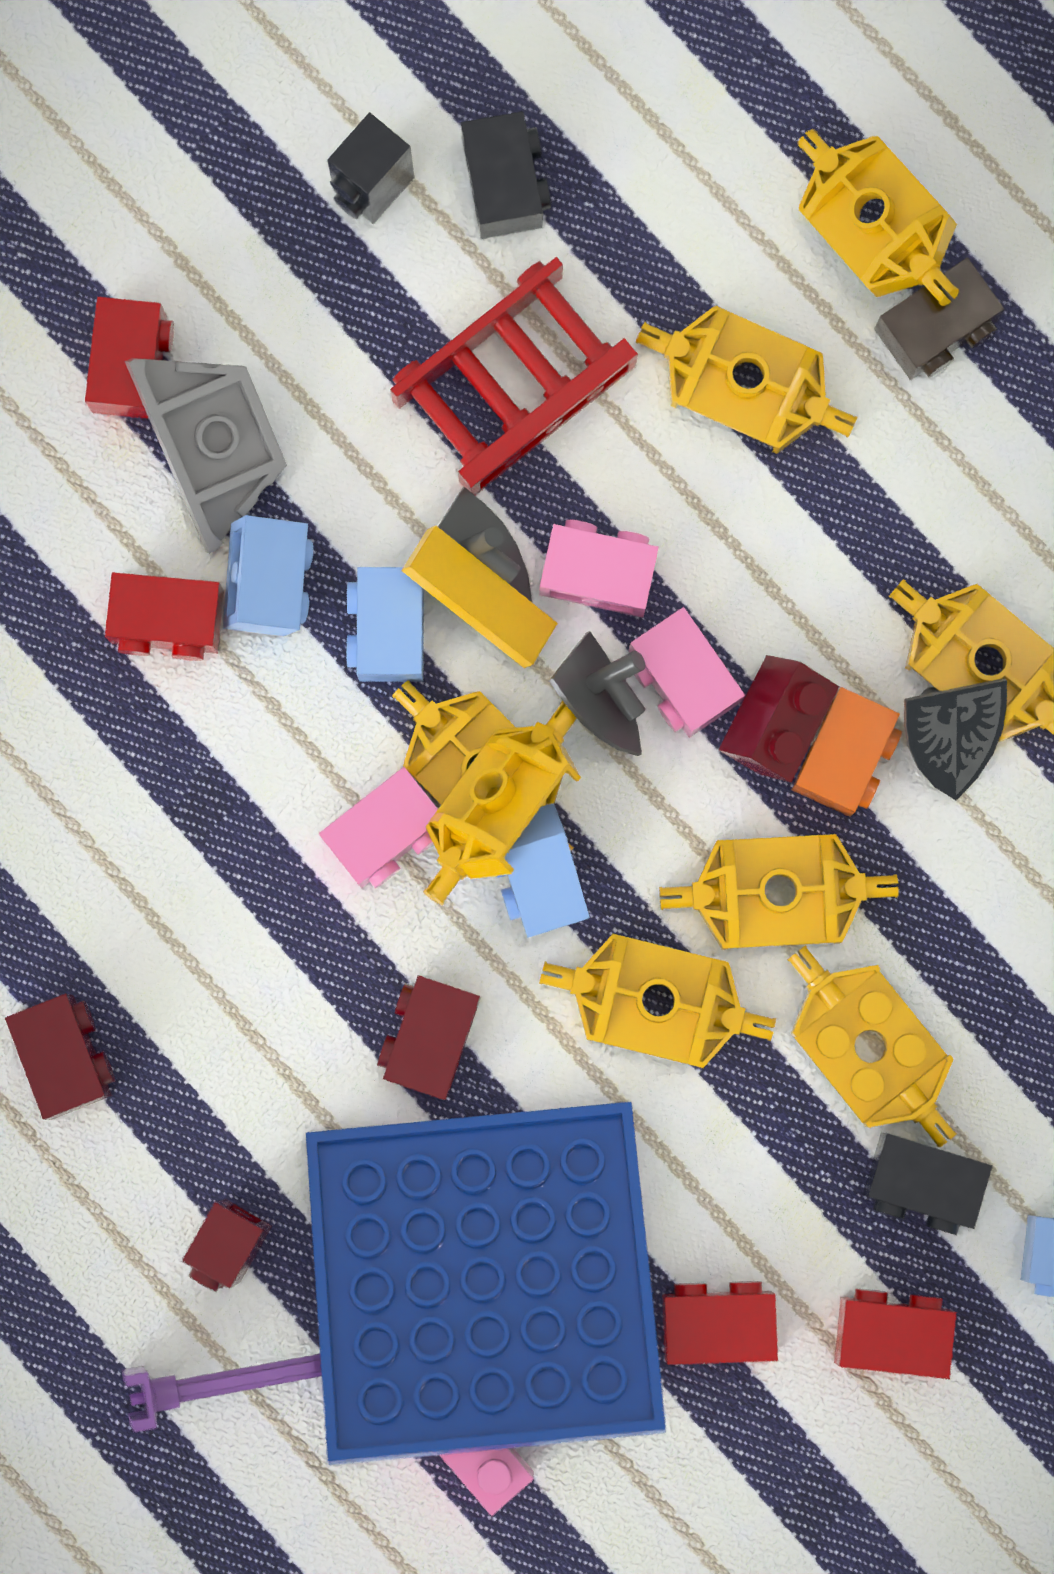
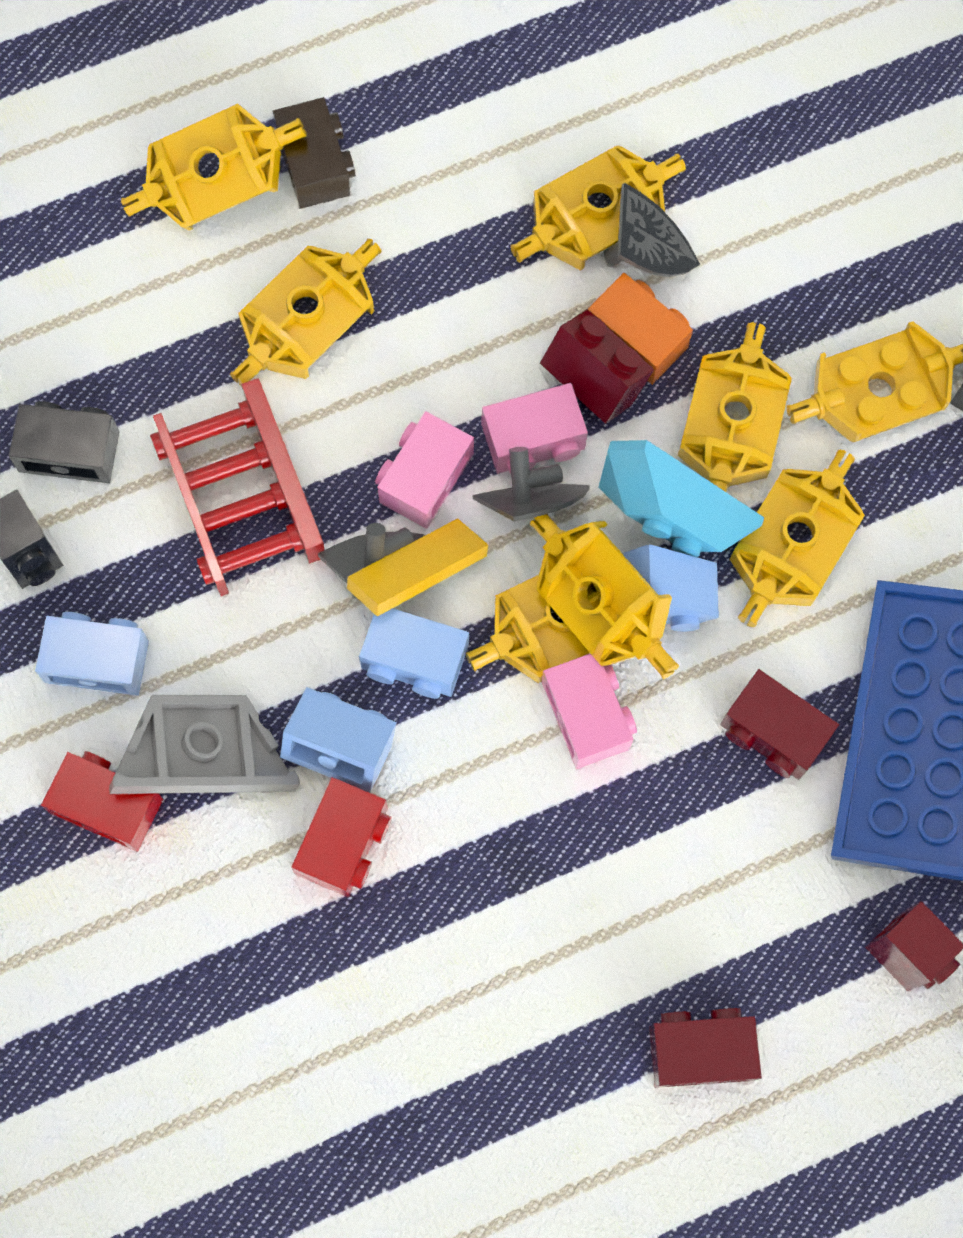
camera: 75 degrees left, 10 degrees down
none -> light blue brick [35,612,149,696]
none -> medium azure wedge [598,440,764,557]

